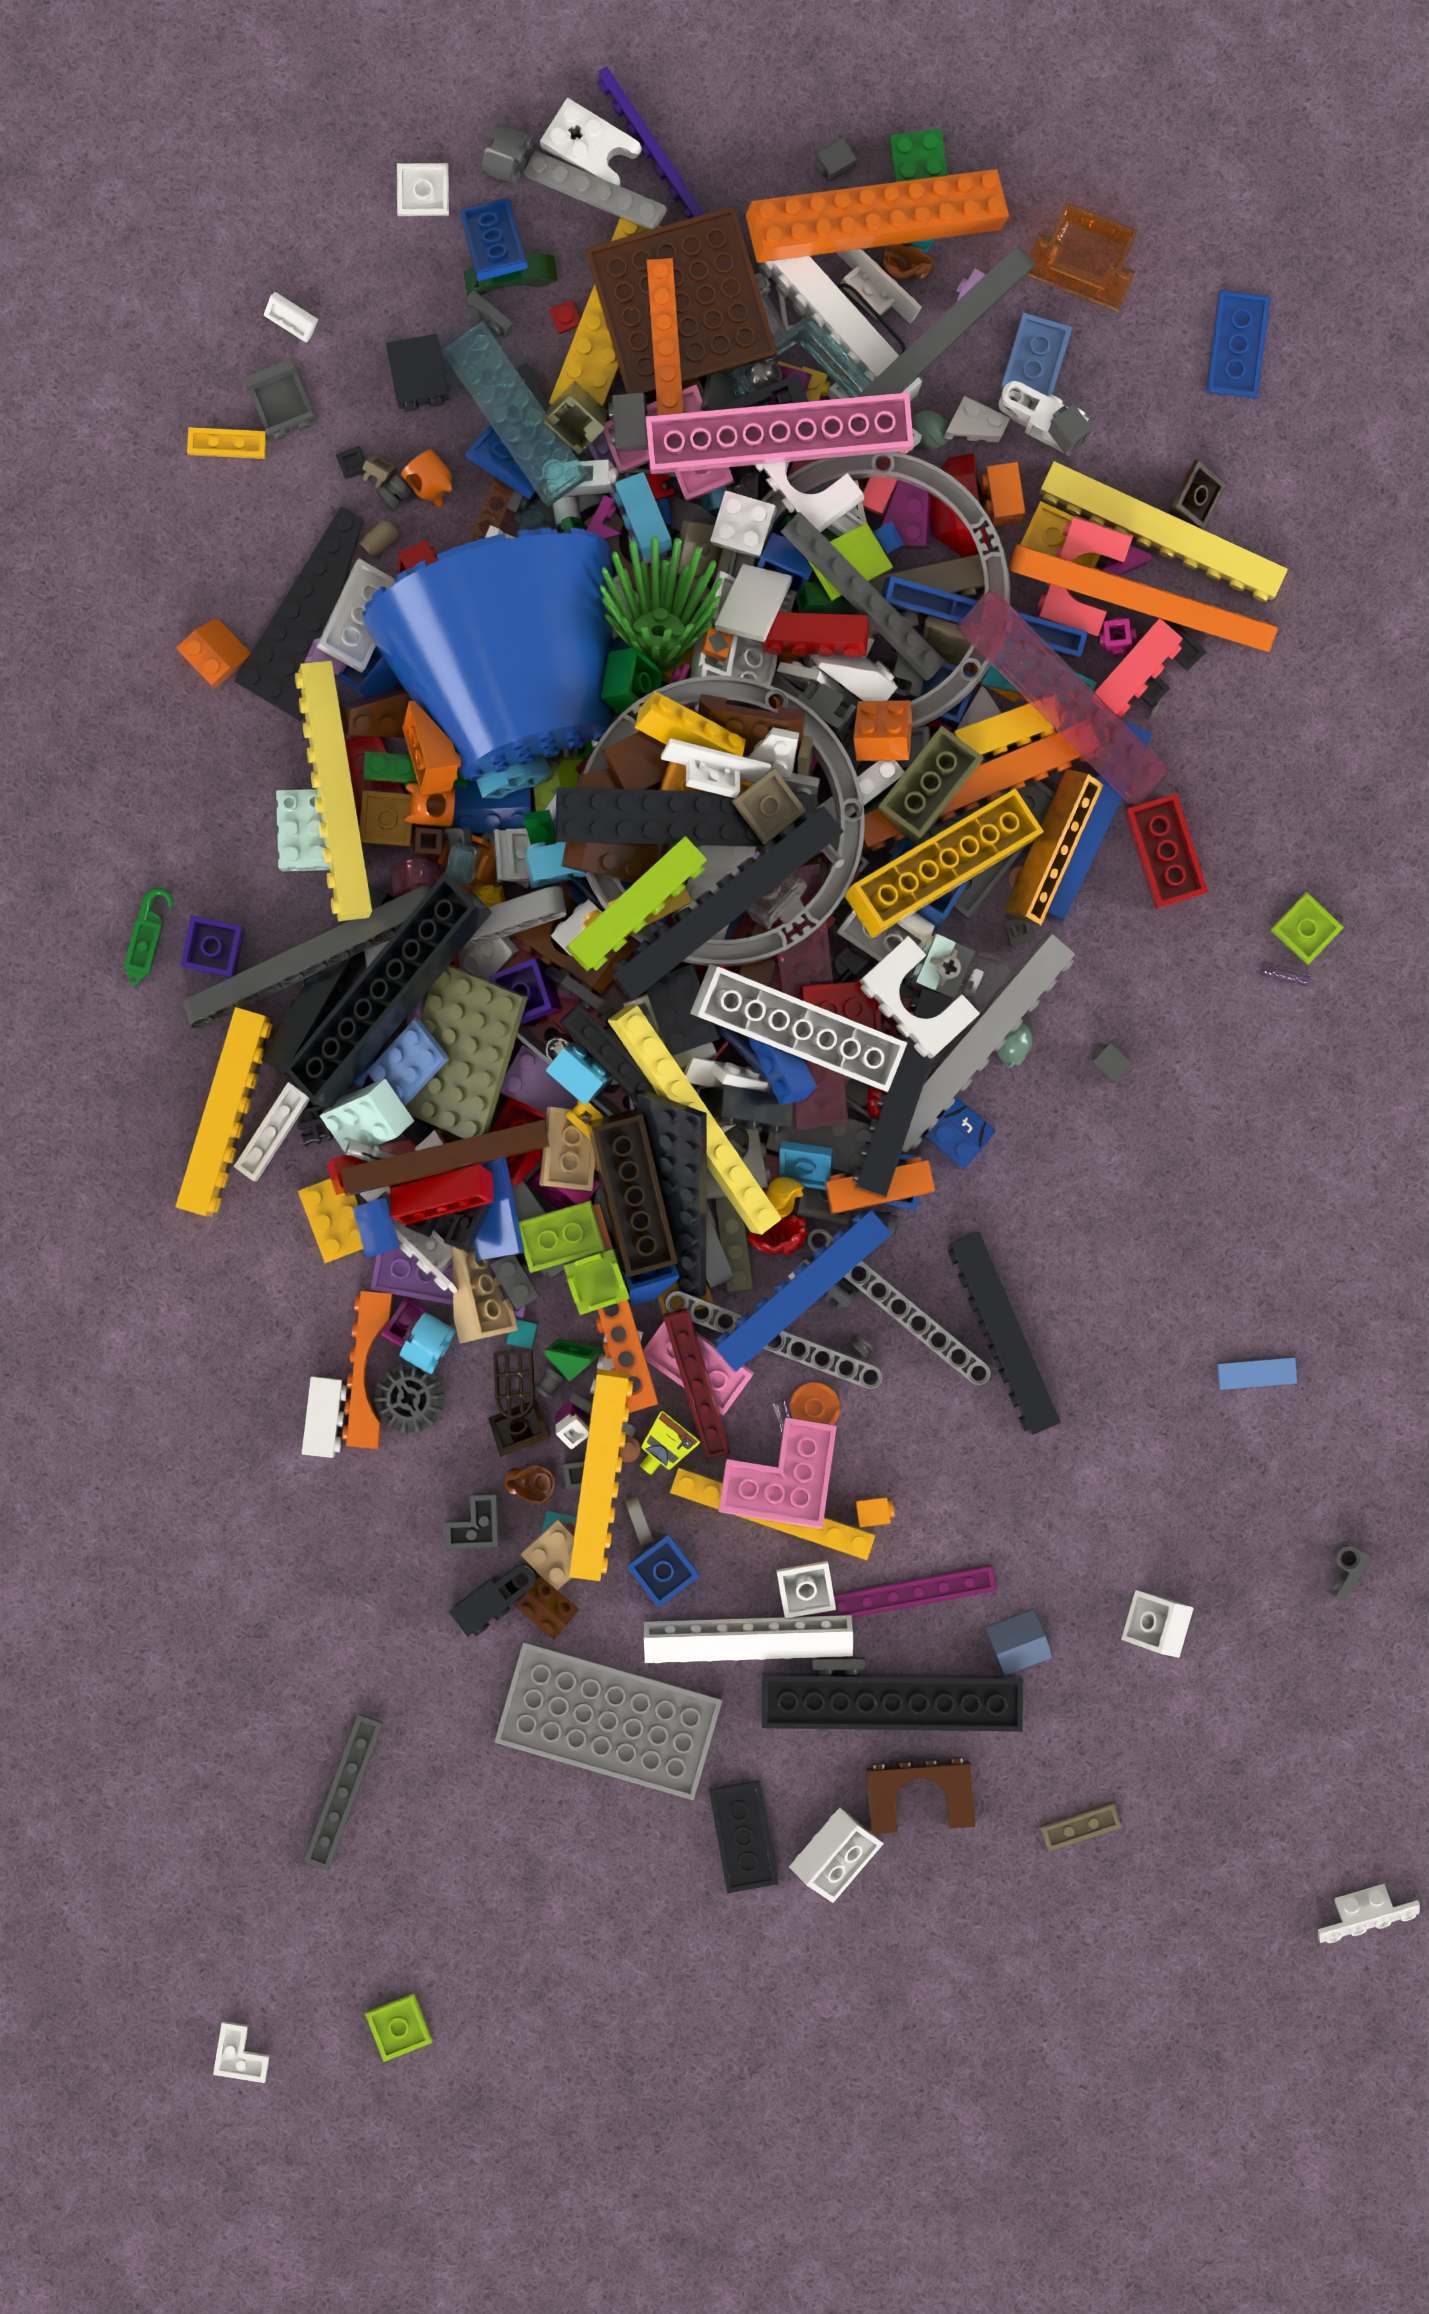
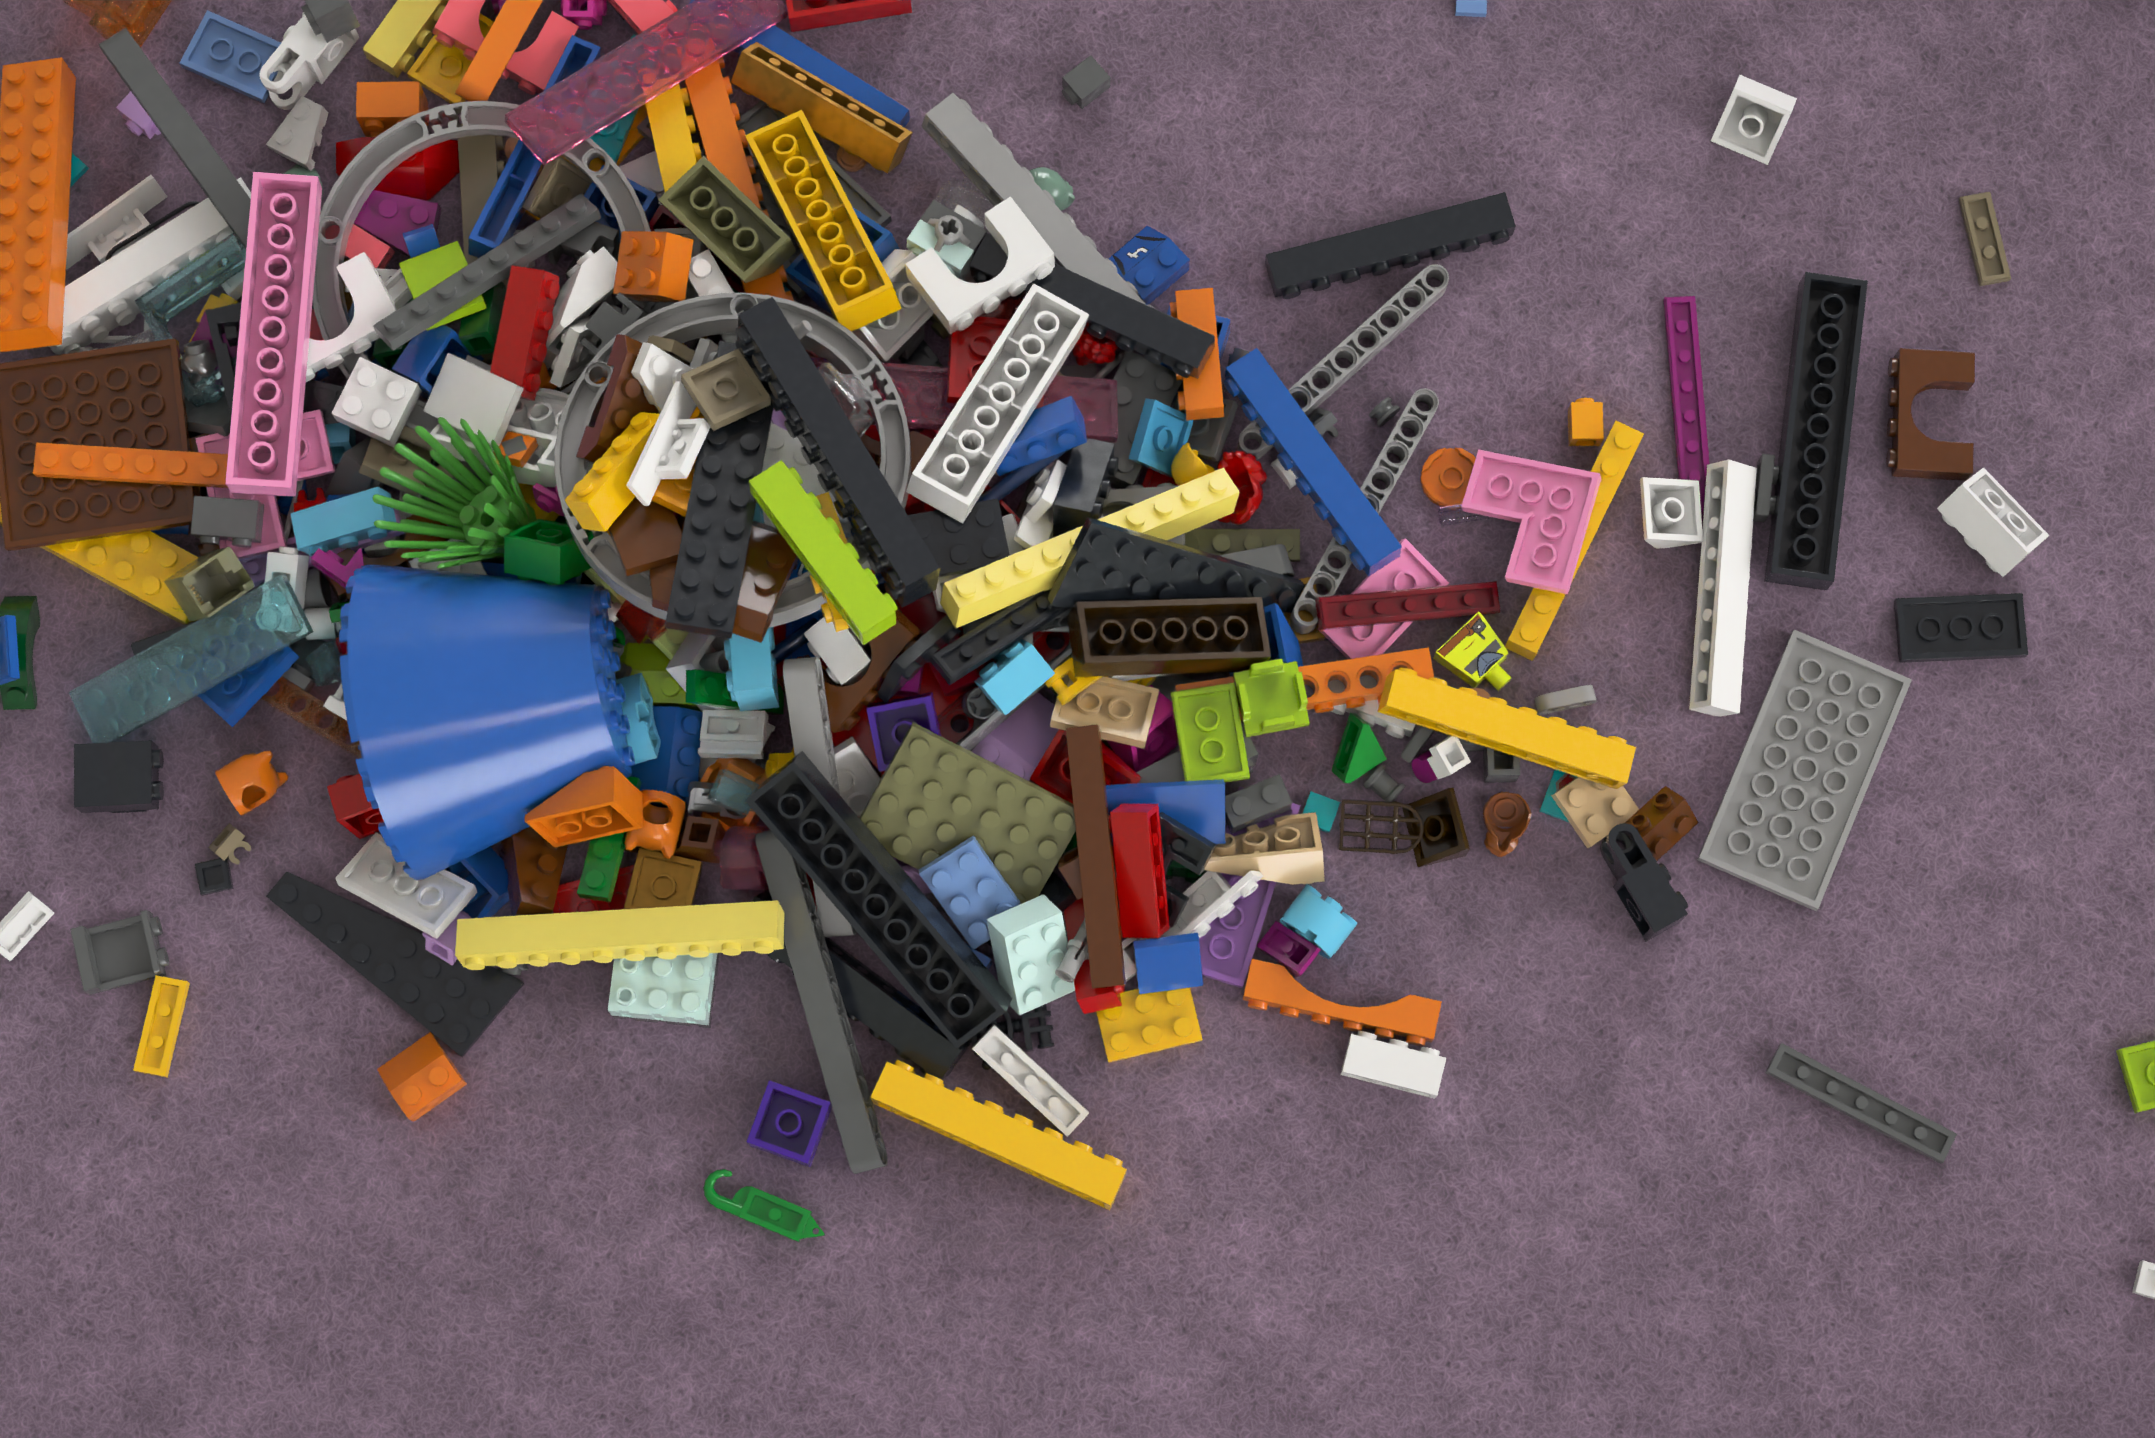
camera: 80 degrees left, 10 degrees down
dark tan piece [359,519,400,558] -> none
dark grey gear [374,1363,445,1433] -> none
dark grey wheel [376,475,412,511] -> none
dark grey brick [445,1493,500,1549] -> none
dark grey plate [466,290,513,338] -> none
red plate [548,300,581,335] -> none
blue brick [627,1533,700,1608] -> none
dark orange hair [882,243,934,280] -> none
sand blue slope [985,1609,1052,1676] -> none
dark grey tile [1004,918,1036,947] -> none

